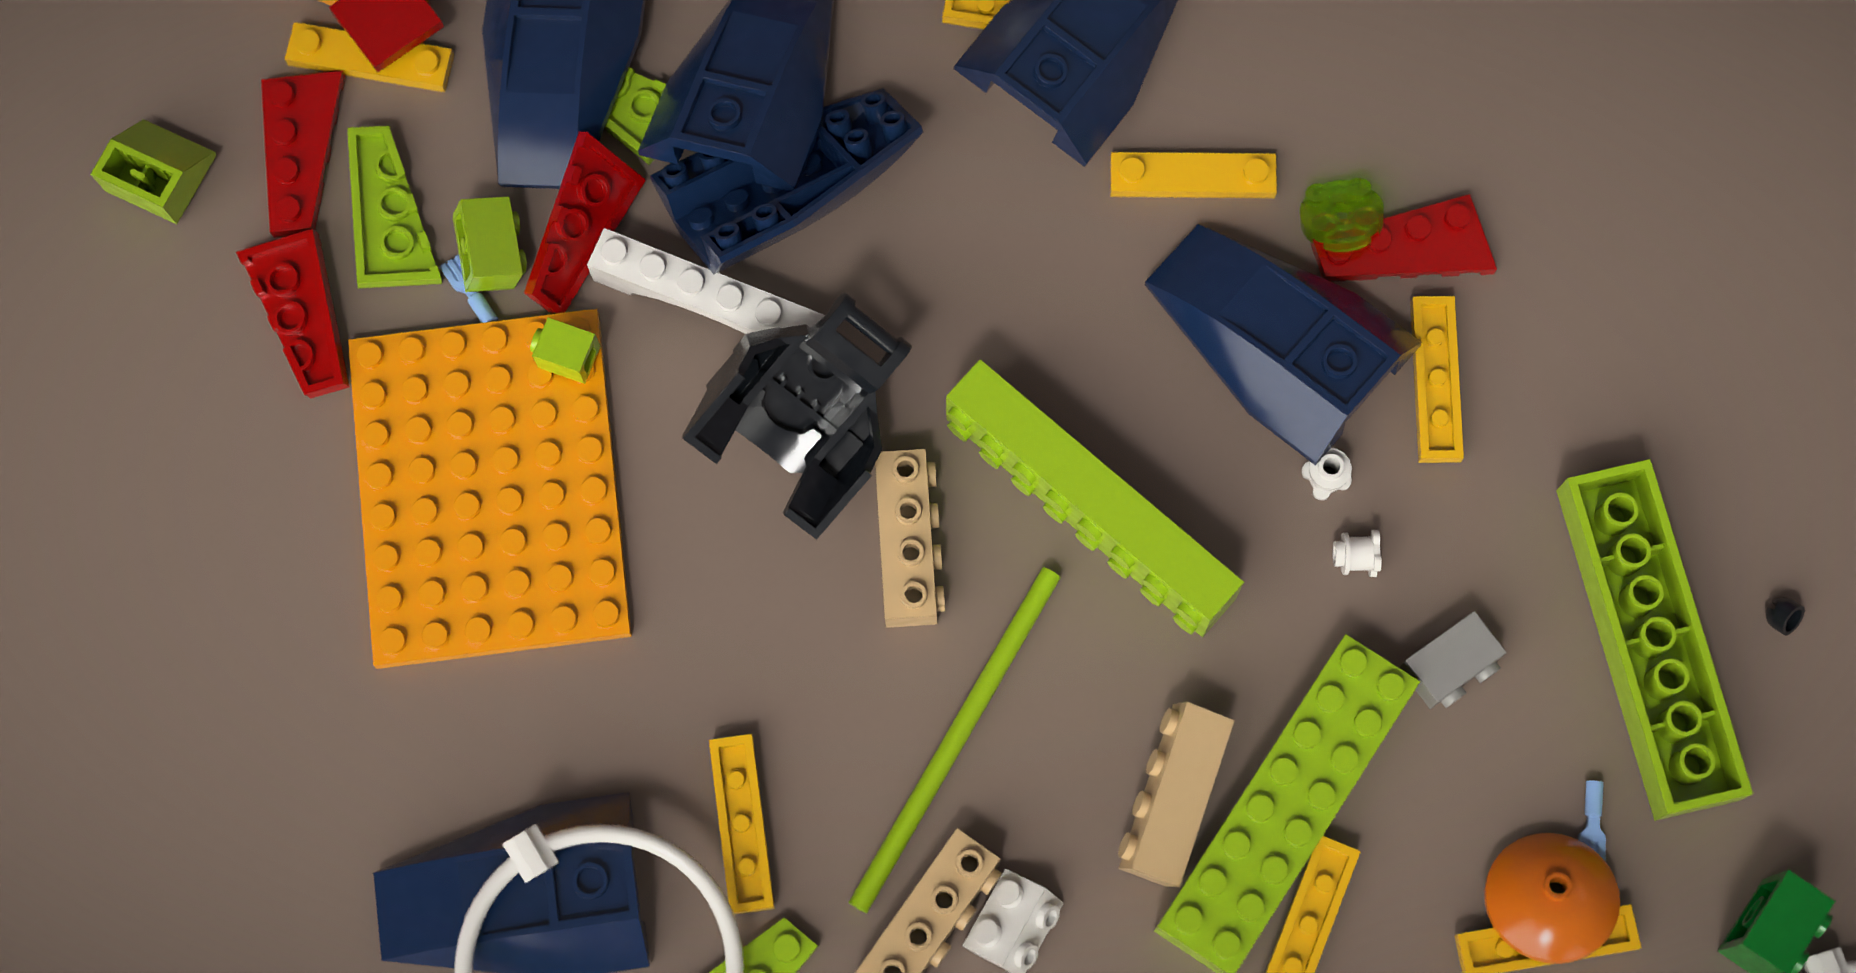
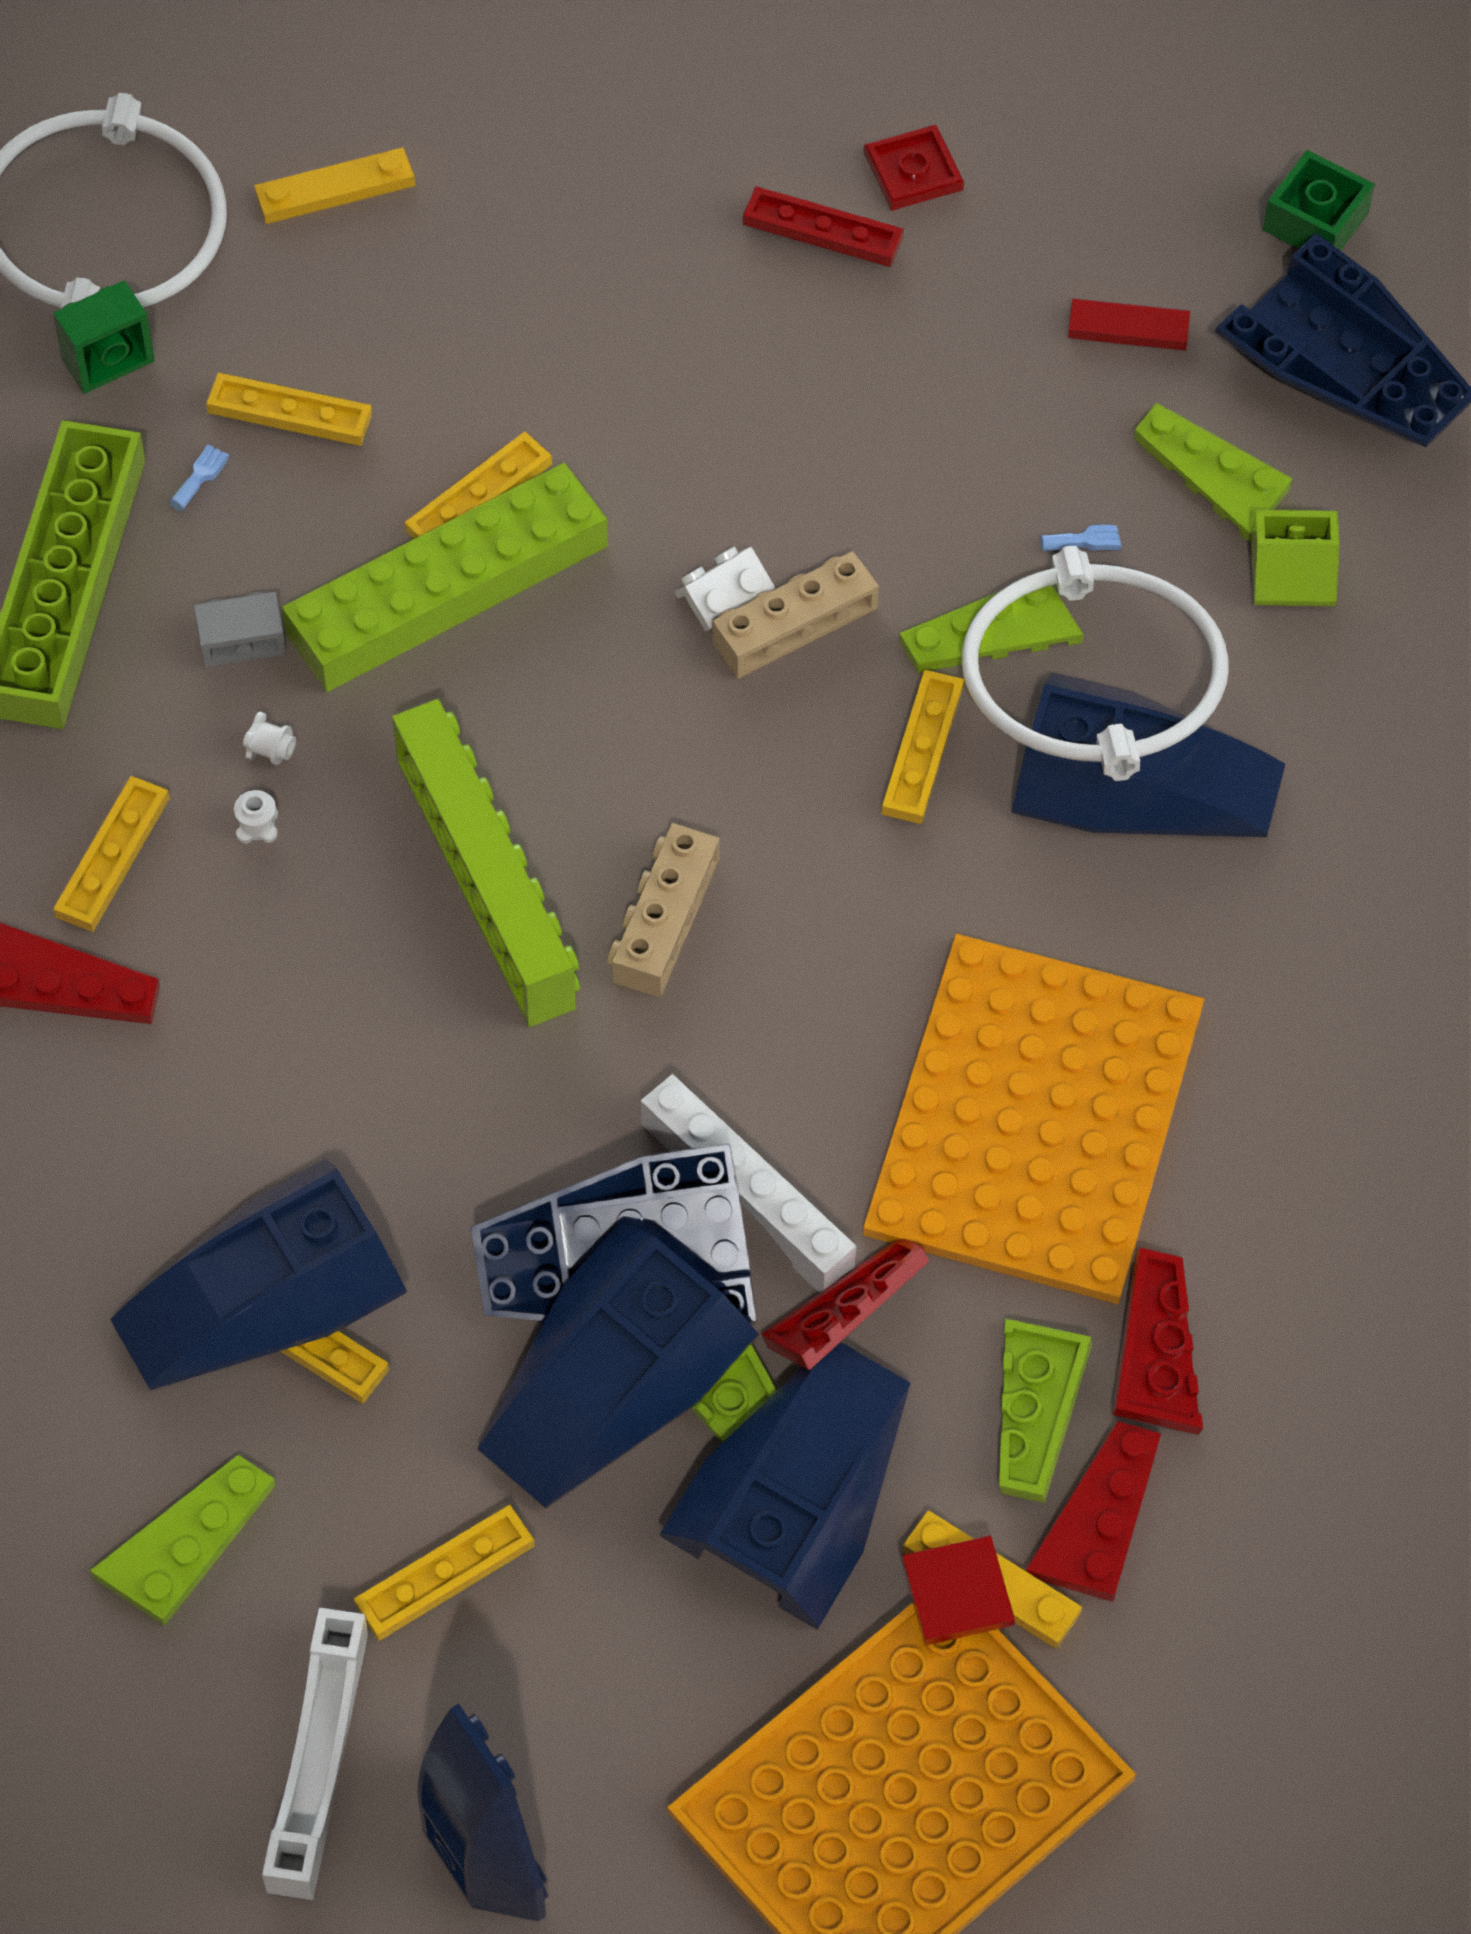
camera: 160 degrees left, 15 degrees down
lime slope [91,119,217,224] -> none
light blue piece [439,254,498,323] -> none
lime brick [452,197,527,292] -> none
lime brick [530,318,601,384] -> none
black piece [682,293,912,540] -> none
lime piece [848,567,1061,914] -> none
yellow plate [1110,152,1277,198] -> none
tan brick [1118,702,1235,887] -> none
dark blue wedge [1145,224,1422,466] -> none
clear neon green plate [1300,178,1384,252] -> none
orange dish [1484,833,1620,964] -> none

